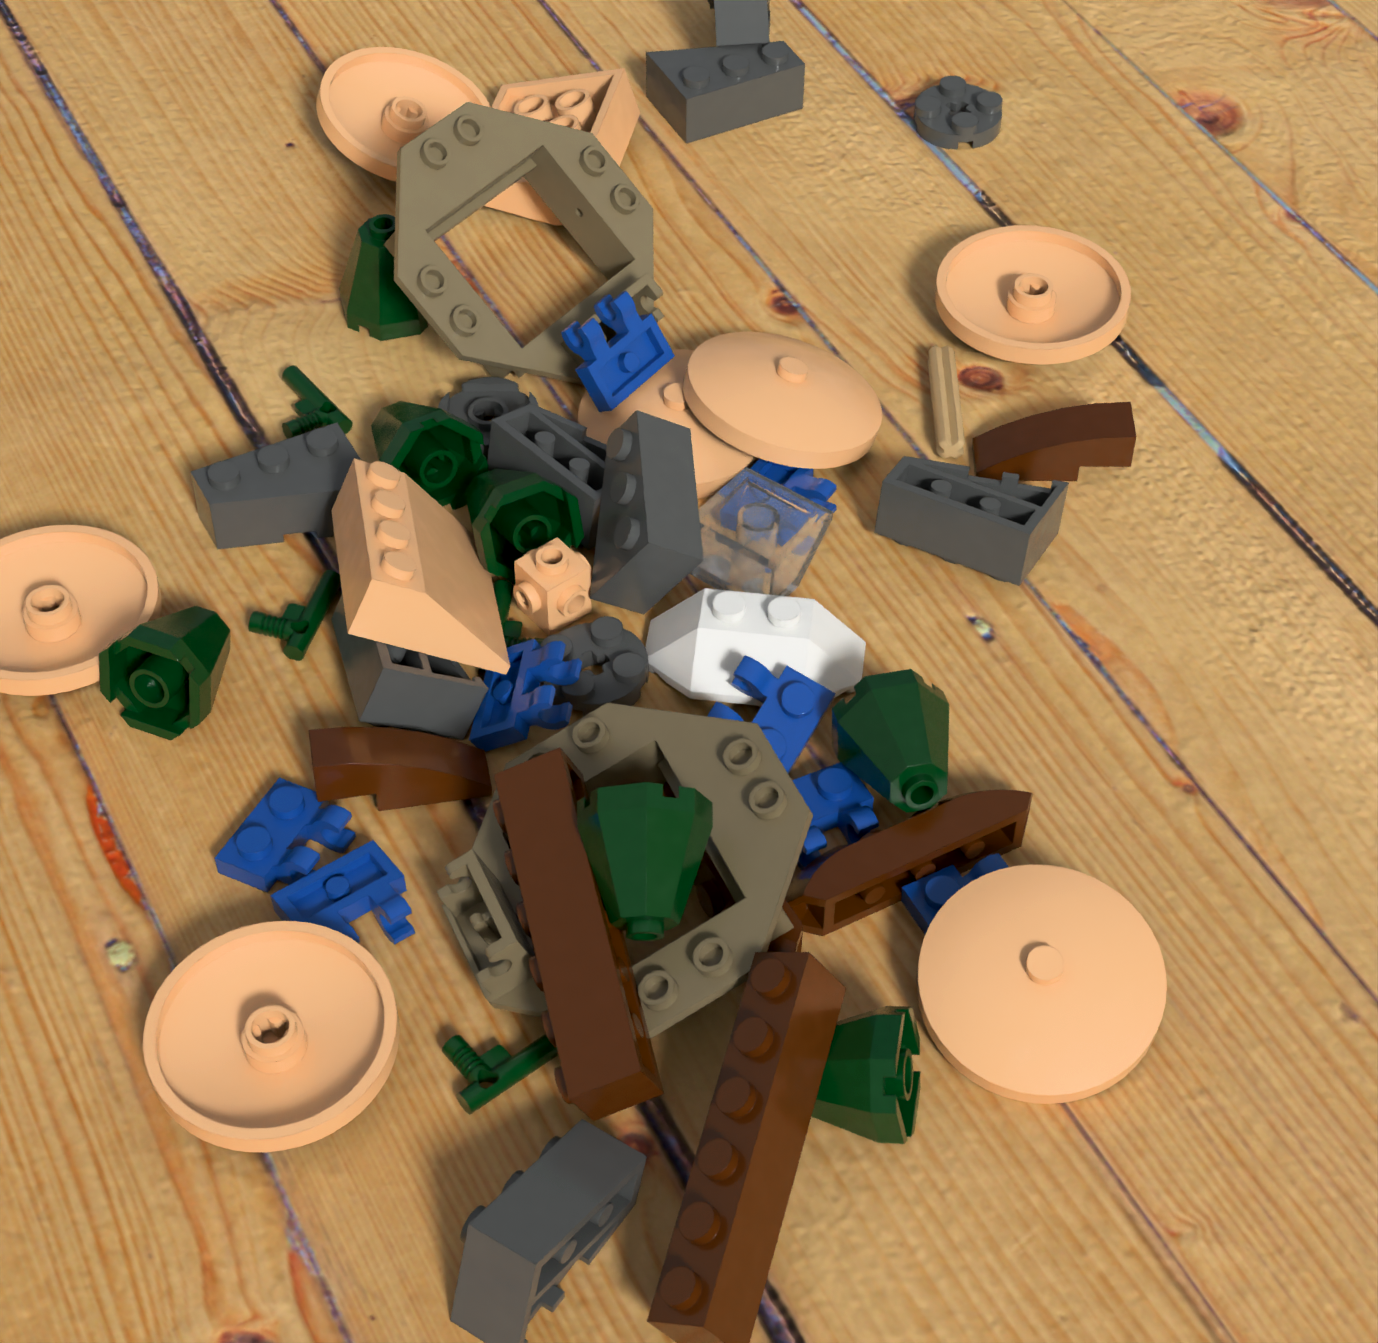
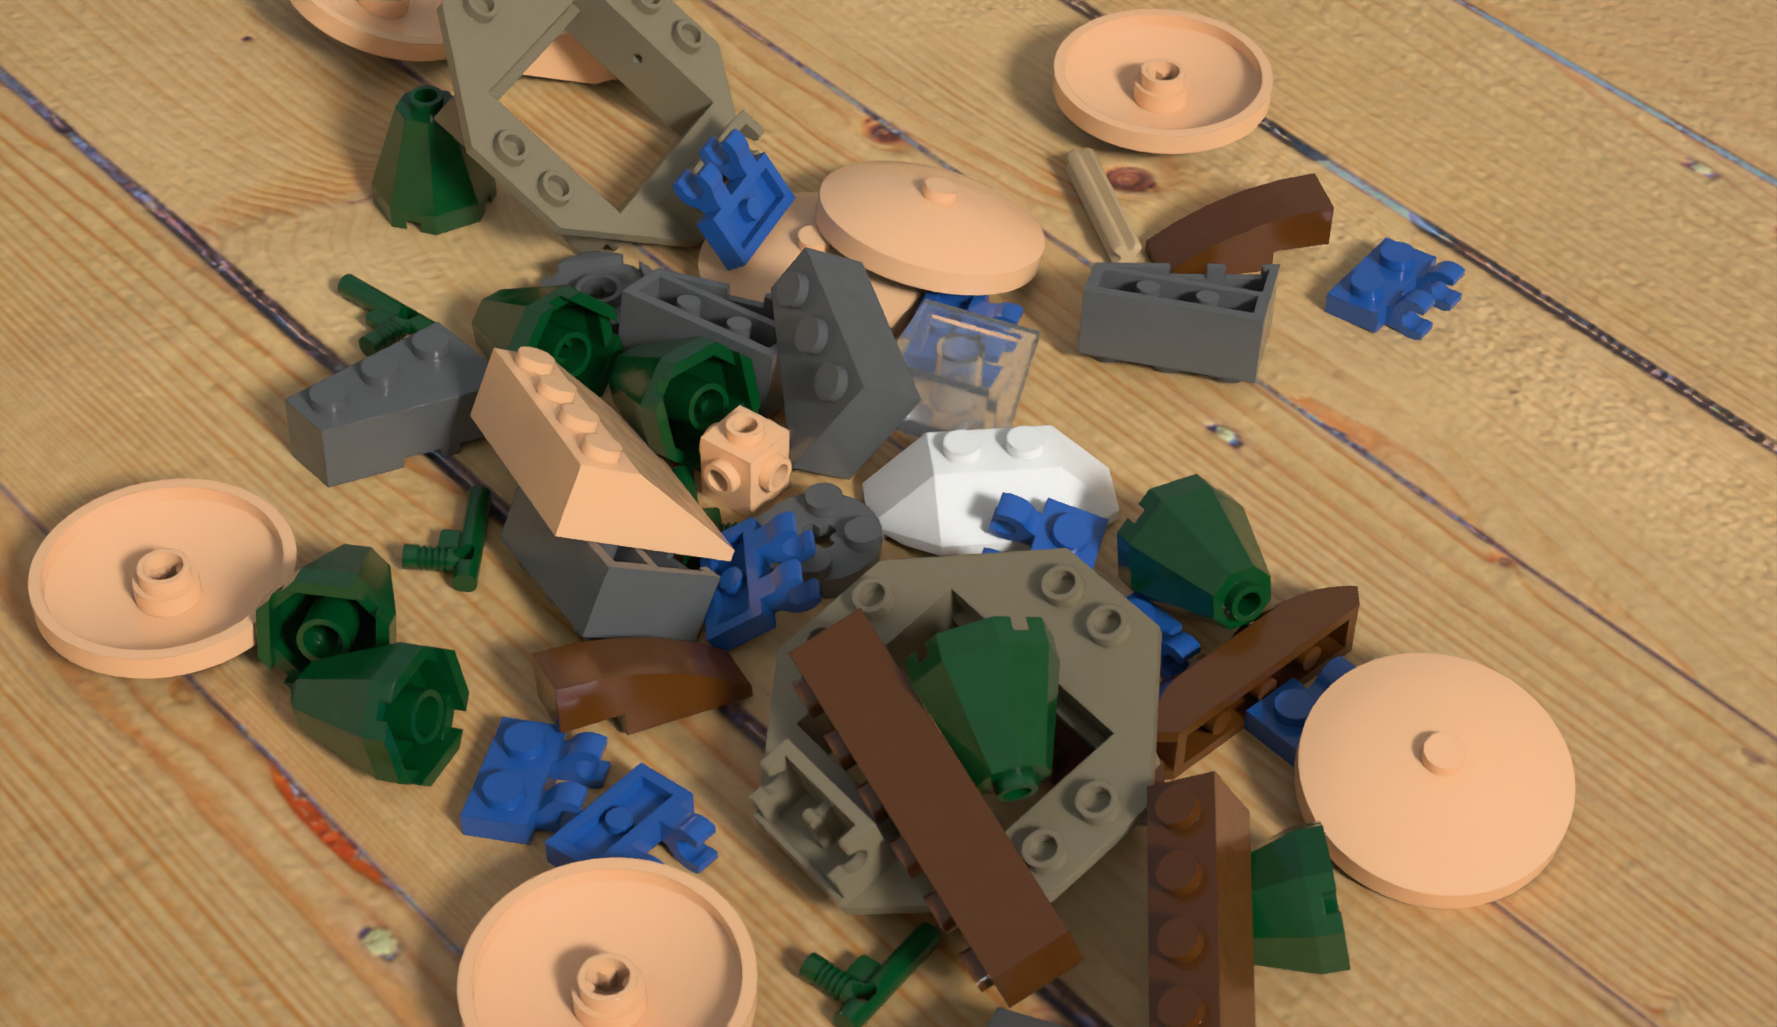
camera: 15 degrees left, 5 degrees down
none -> dark green cone [290,642,469,786]
none -> blue plate [1325,237,1465,340]

